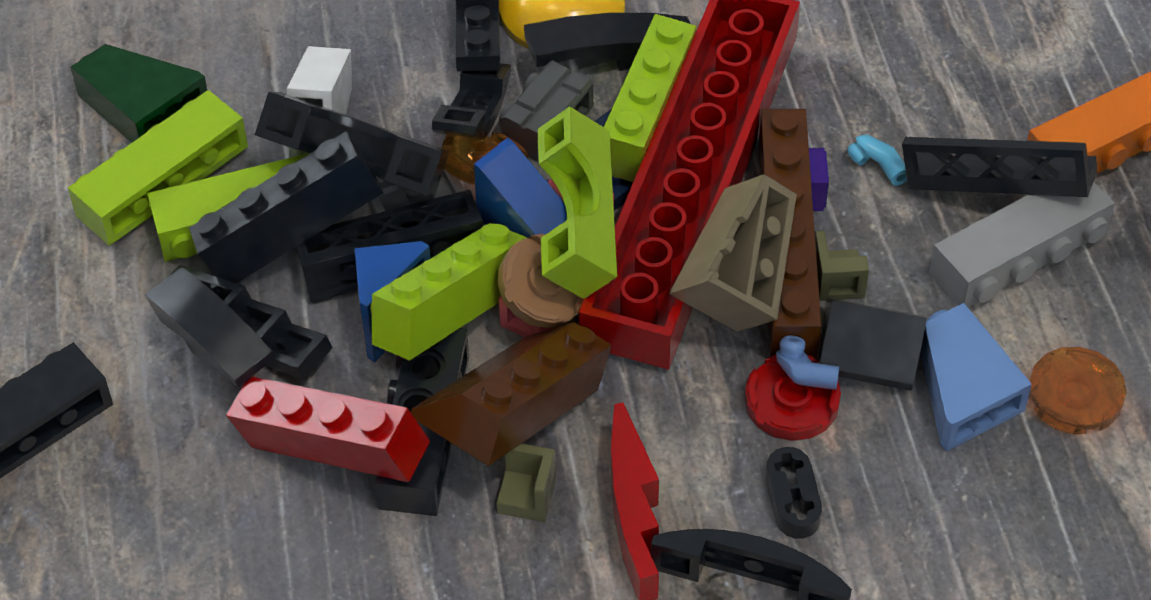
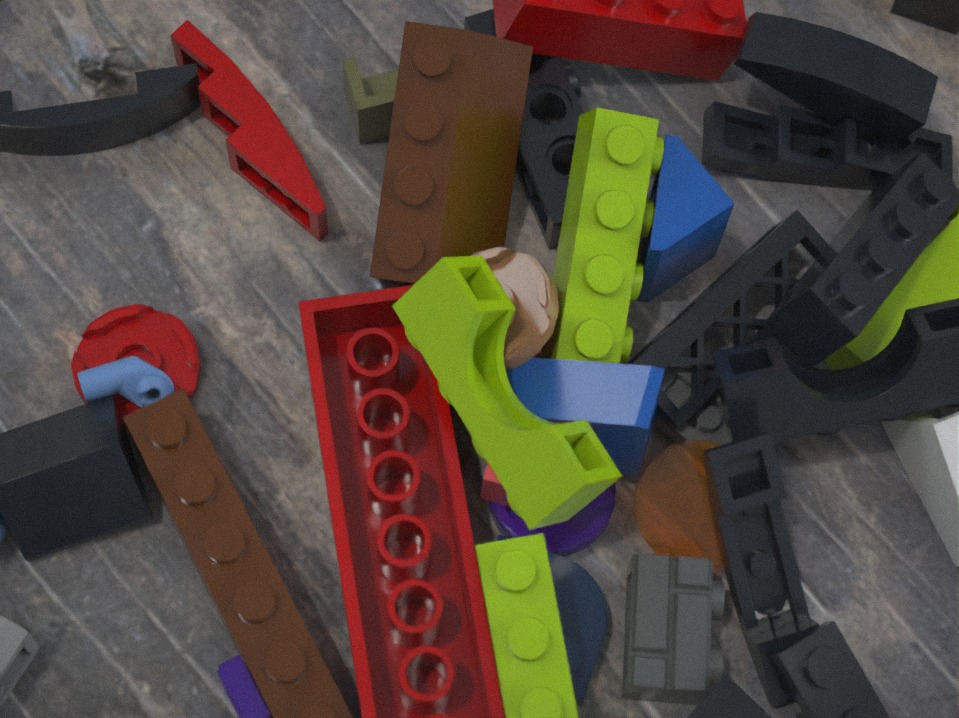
camera: 145 degrees right, 15 degrees up
dark tan wedge [669,174,797,332] -> none
black beam [766,447,822,539] -> none
olive panel [815,230,869,301] -> none

